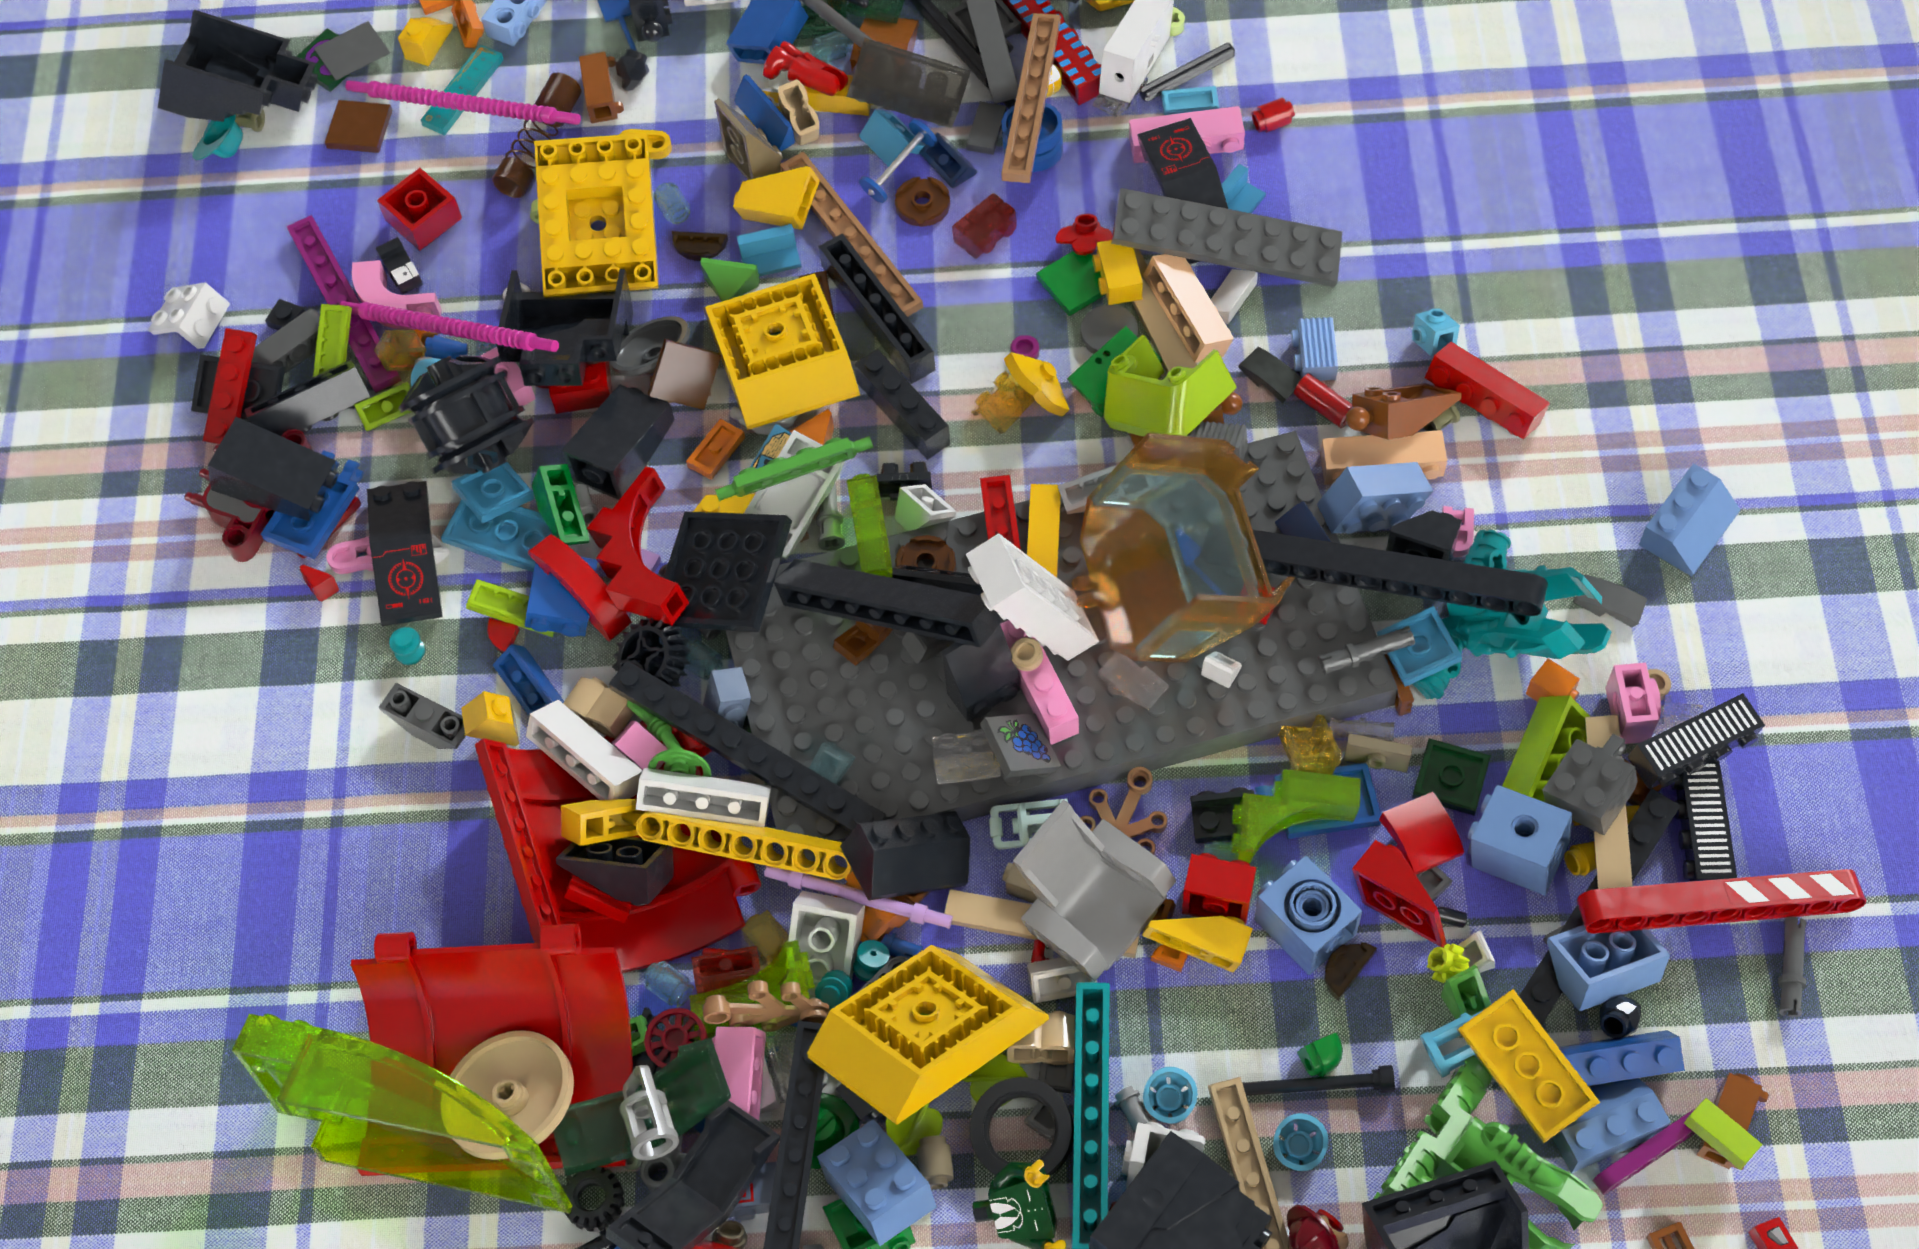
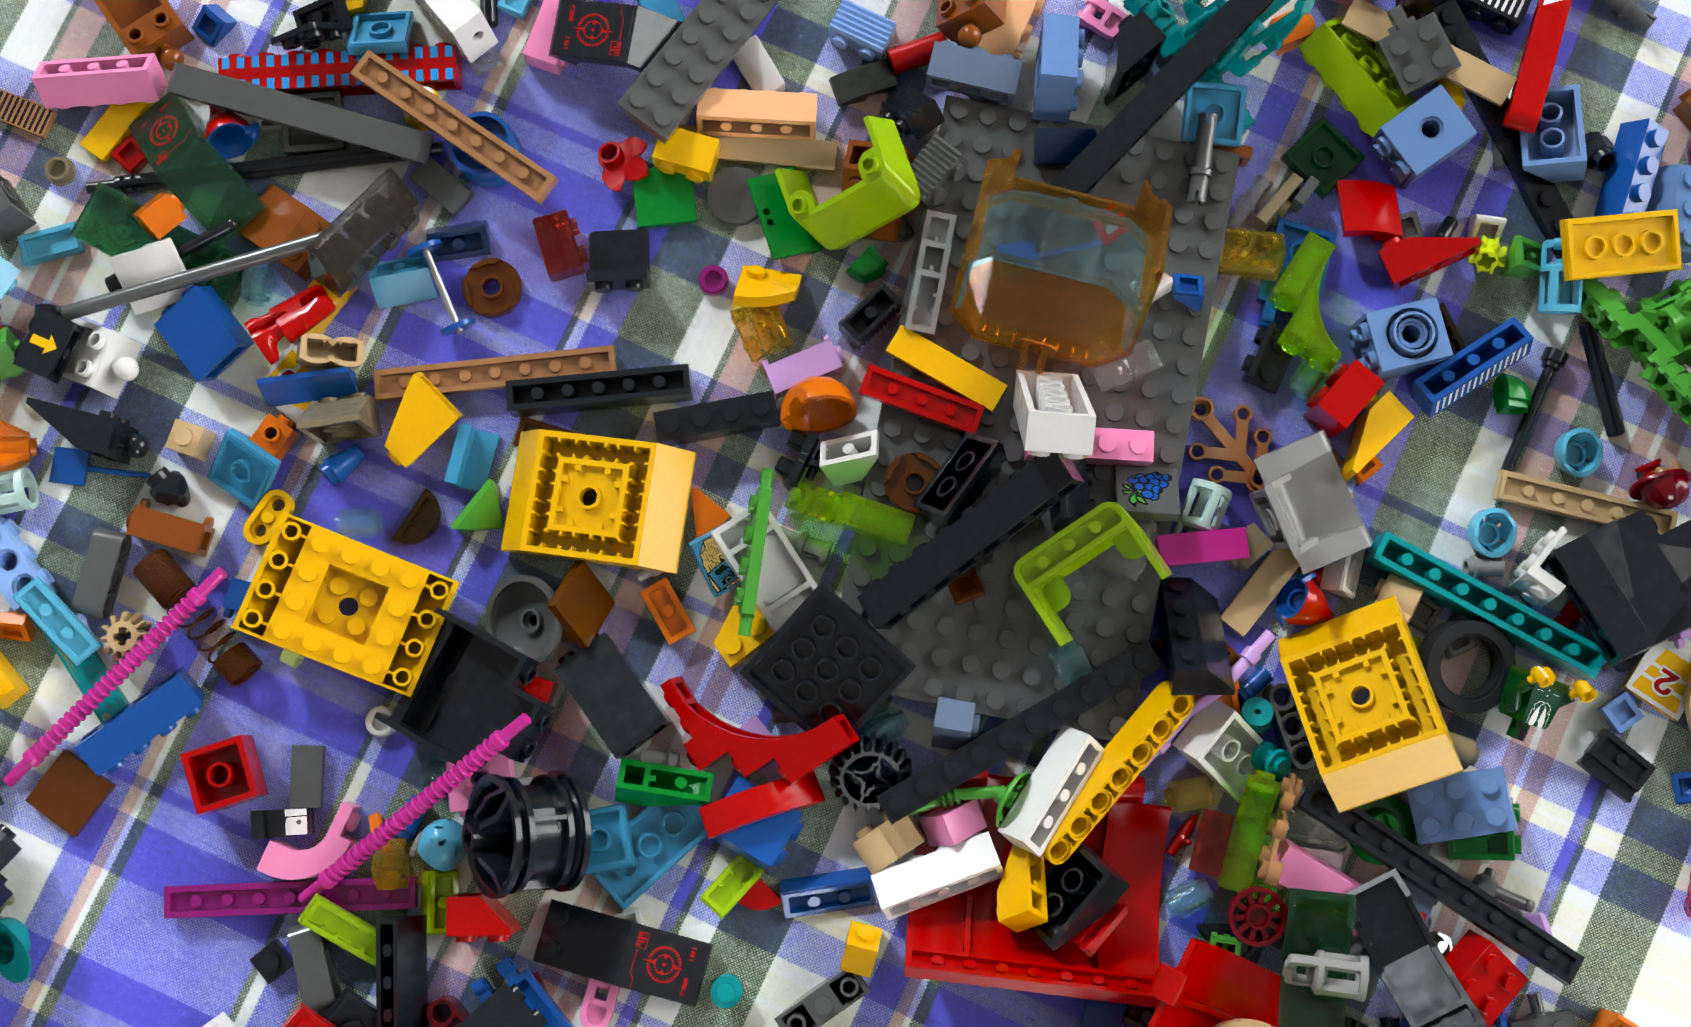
camera: 70 degrees left, 20 degrees up
none -> medium azure tile [12,576,103,666]
none -> dark grey beam [72,527,132,620]
none -> blue brick [74,666,206,777]
none -> tan gear [99,611,154,662]
none -> tan brick [165,418,216,462]
none -> dark azure tile [207,428,282,511]
none -> orange brick [248,413,300,461]
none -> dark grey tile [289,745,326,808]
none -> blue cone [318,444,366,486]
none -> dark azure tile [347,11,415,55]
none -> red slope [446,893,521,942]
none -> black bracket [586,229,651,293]
none -> lavender brick [761,334,846,400]
none -> orange cylinder [781,376,858,434]
none -> black brick [838,282,901,349]
none -> green piece [845,245,889,284]
none -> black brick [881,84,945,141]
none -> sand blue brick [925,40,1023,105]
none -> lime windscreen [1014,502,1173,647]
none -> dark pink tile [1154,527,1250,566]
none -> blue slope [1172,273,1204,311]
none -> hat [1275,572,1335,631]
none -> dark grey tile [1290,175,1320,213]
none -> blue brick [1411,316,1534,418]
none -> black axle [1578,321,1625,437]

